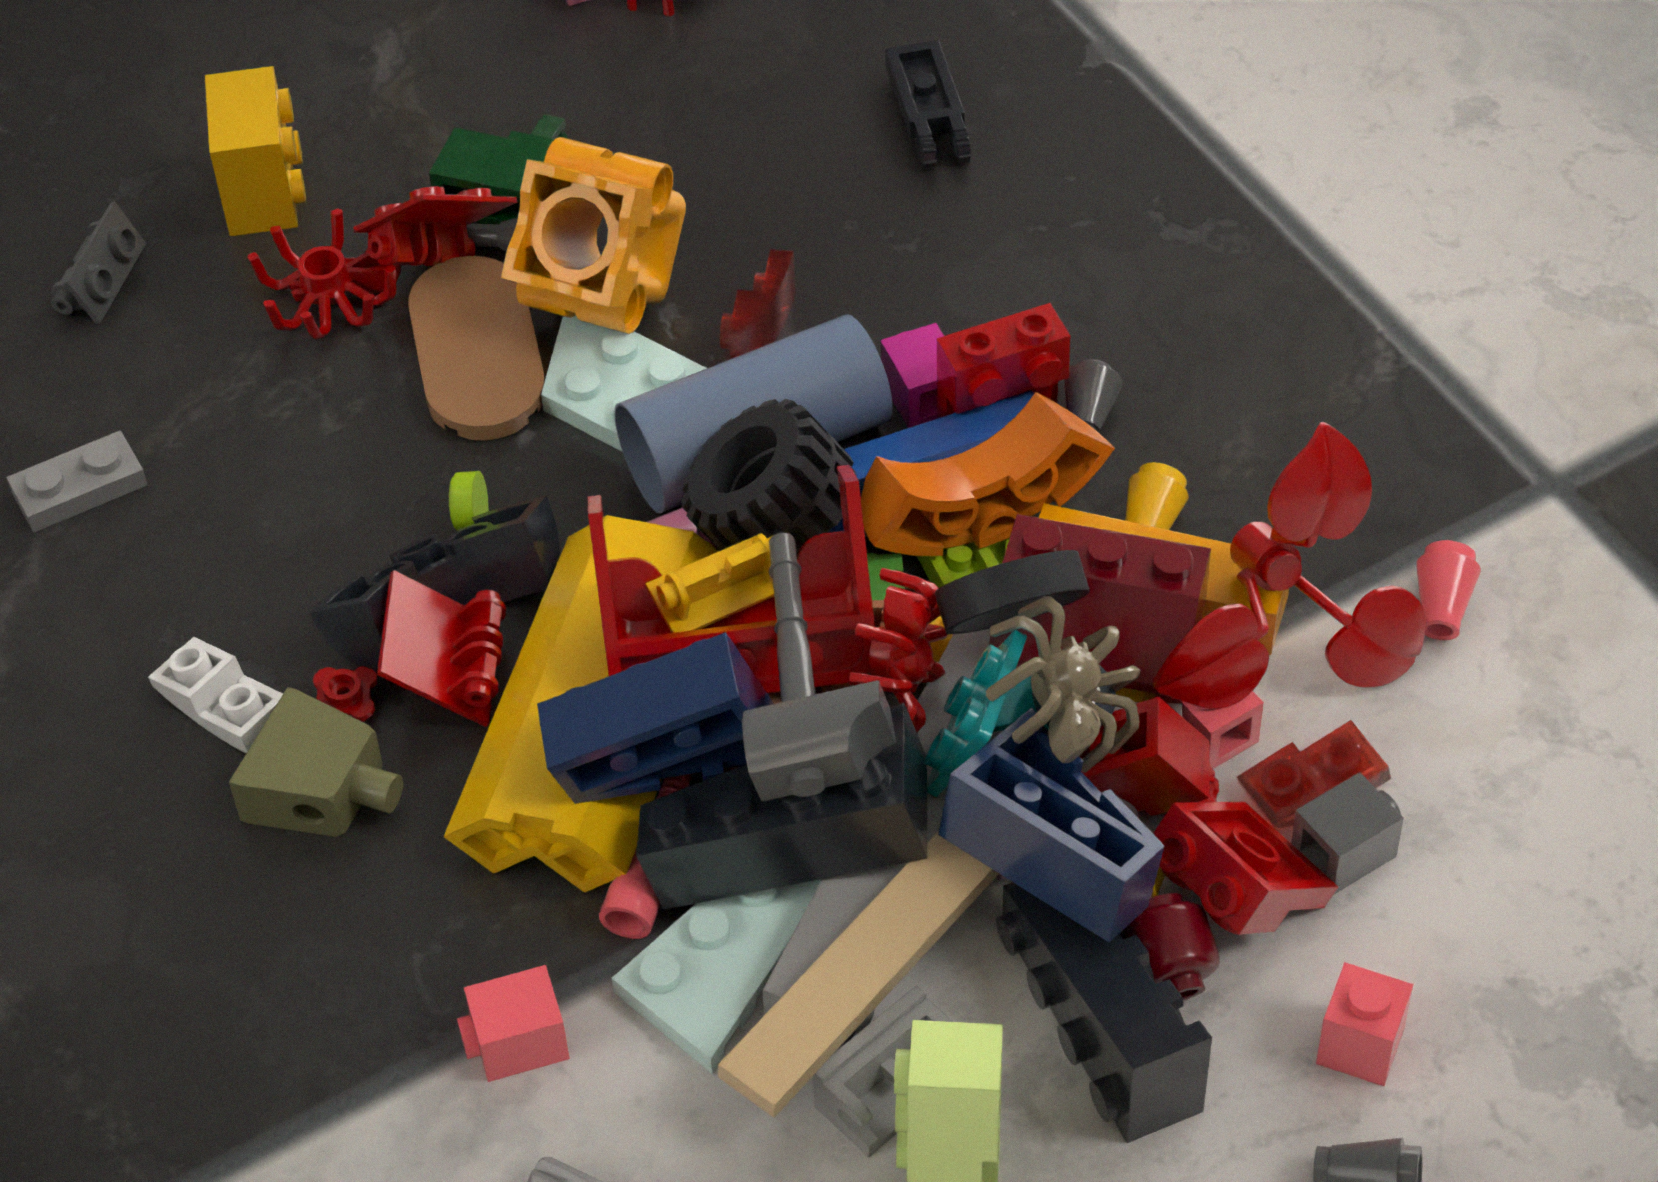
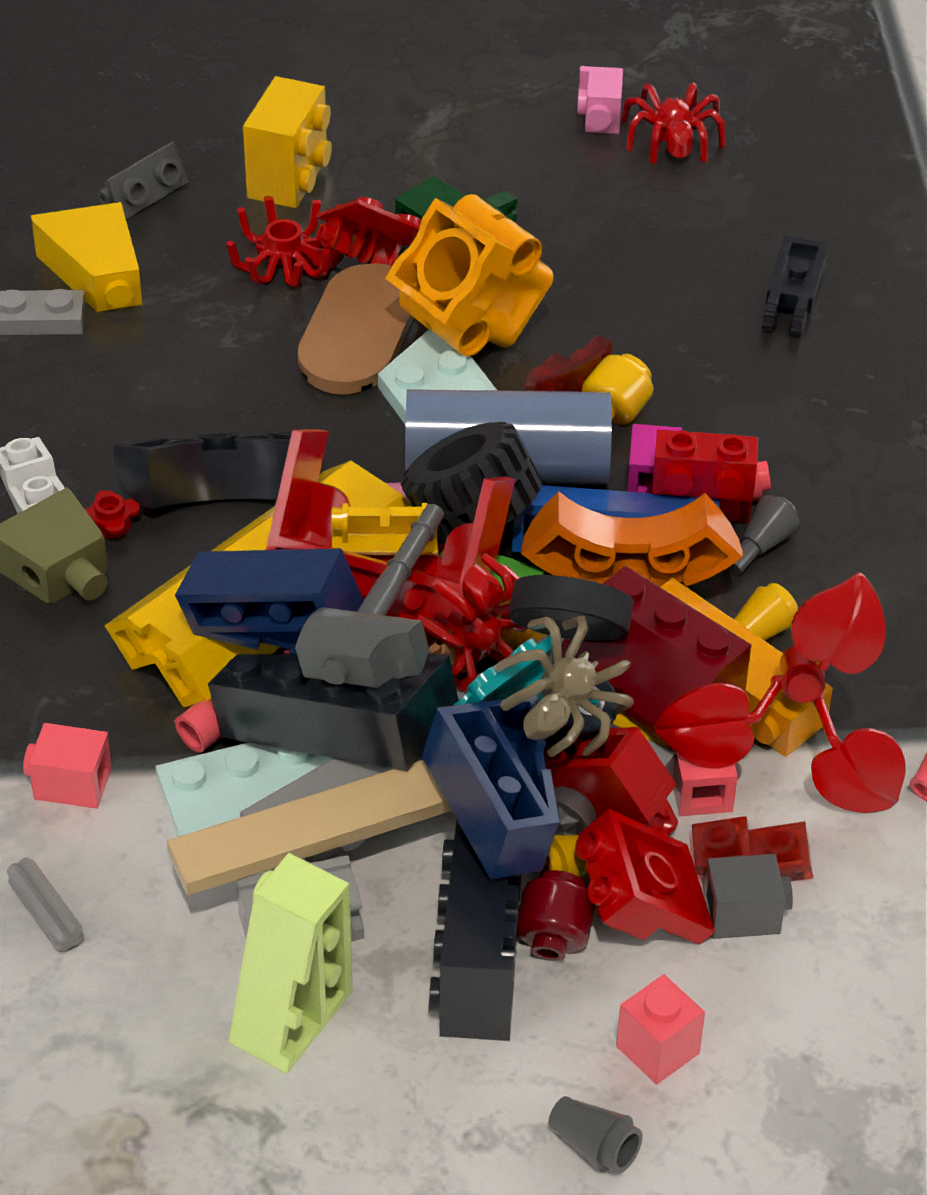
camera: 25 degrees right, 5 degrees down
red hinge [377,570,506,727] -> none
lime tile [449,471,488,531] -> none
none -> yellow slope [31,202,143,312]
none -> yellow head [582,354,653,425]

